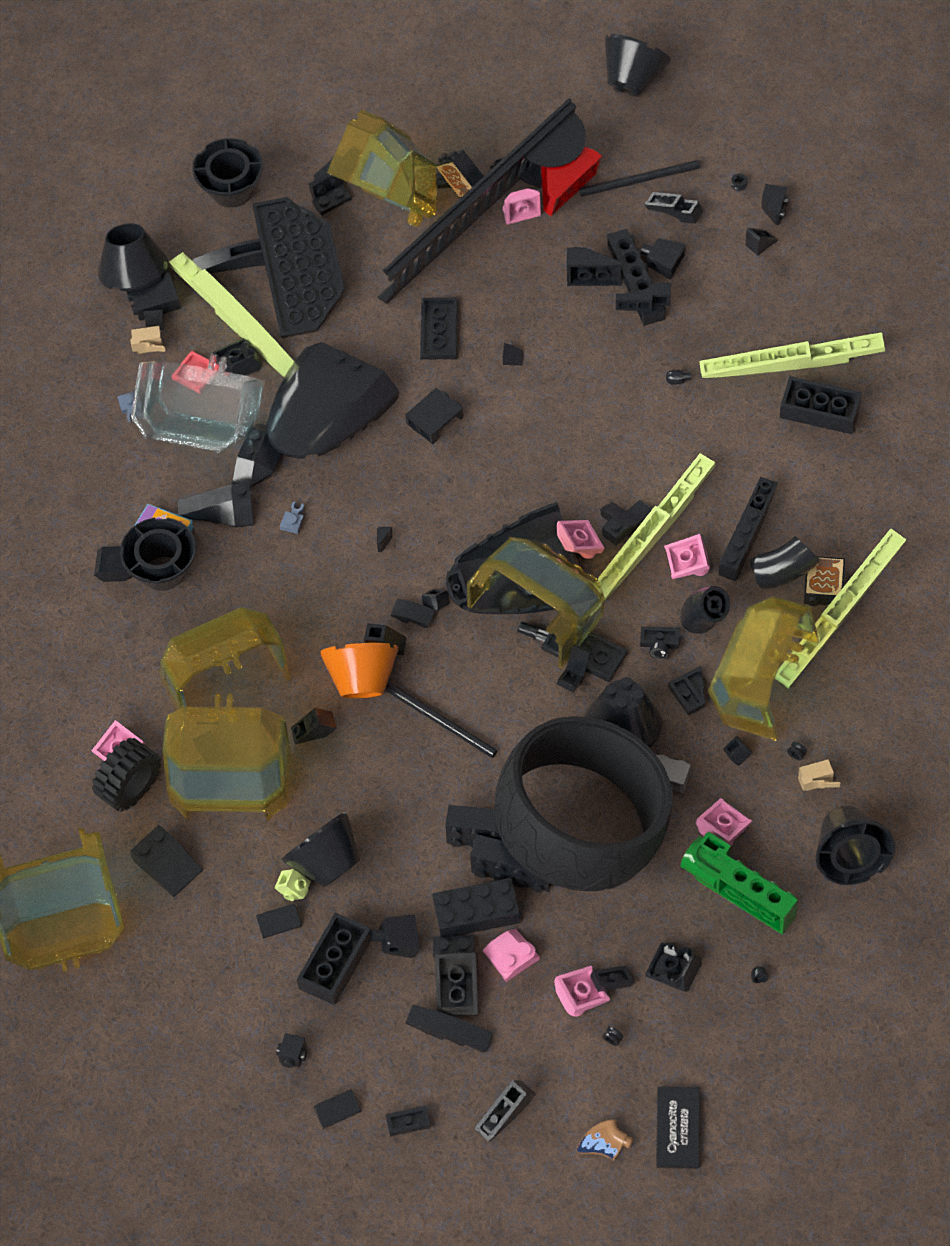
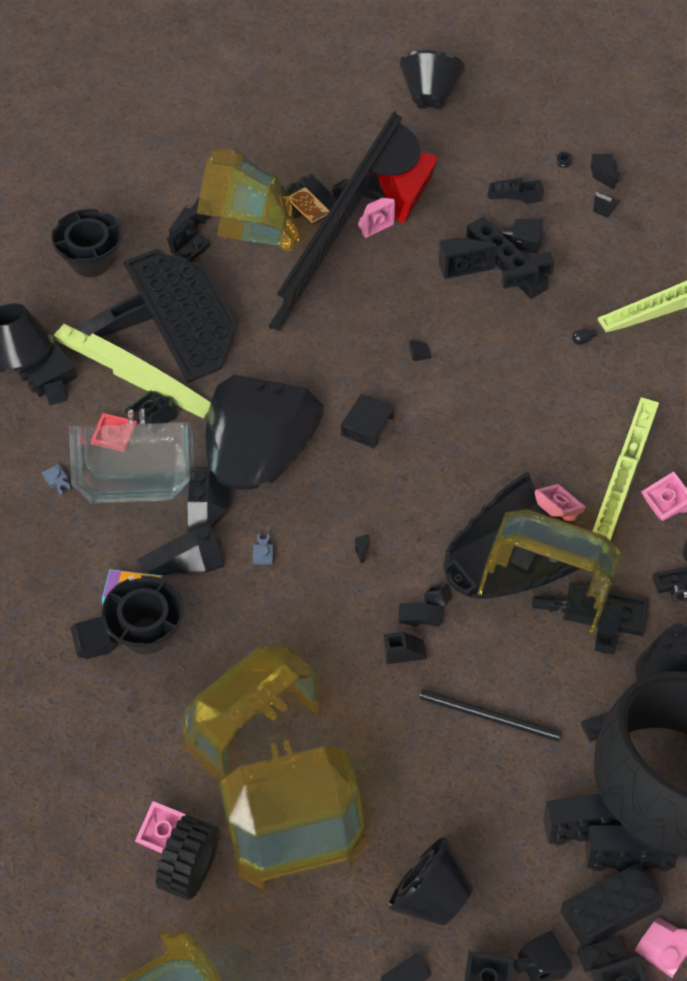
camera: 20 degrees left, 5 degrees down
tan piece [130,326,165,354] -> none
black slope [130,825,203,897] -> none
yellowish green brick [275,869,311,901] -> none
black slope [291,708,337,744] -> none
orange cone [320,643,398,698] -> none
black tile [420,297,458,360] -> none
black piece [579,160,700,197] -> none
black slope [600,502,625,521] -> none
black slope [602,500,652,546] -> none

